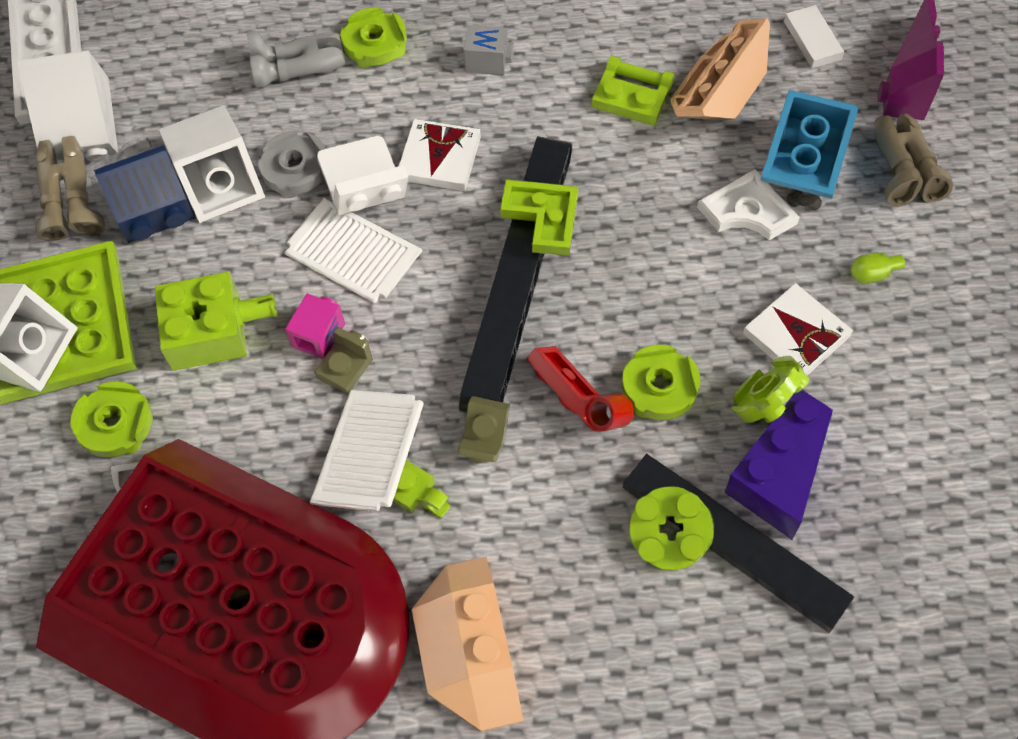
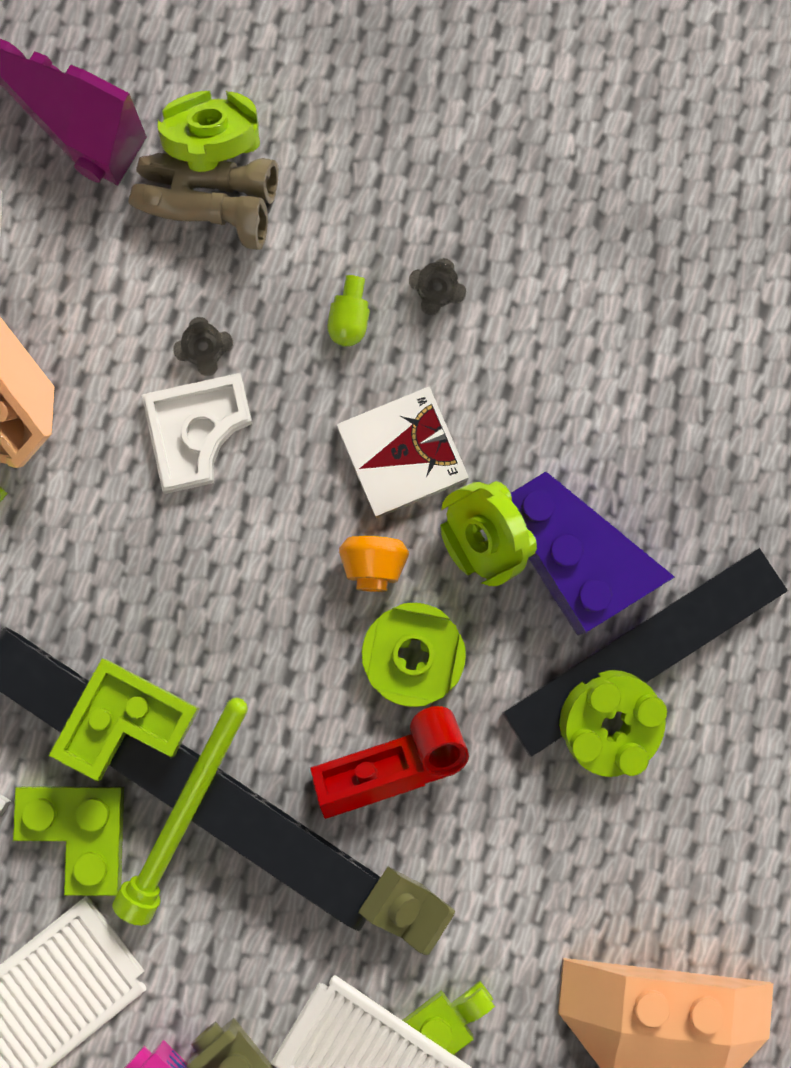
camera: 80 degrees left, 20 degrees up
dark azure slope [760,90,859,199] -> none
none -> lime plate [13,786,124,896]
none -> lime piece [112,698,248,926]
none -> lime plate [157,91,260,172]
none -> light orange cone [339,536,409,592]
none -> clear smoke plate [409,258,466,315]

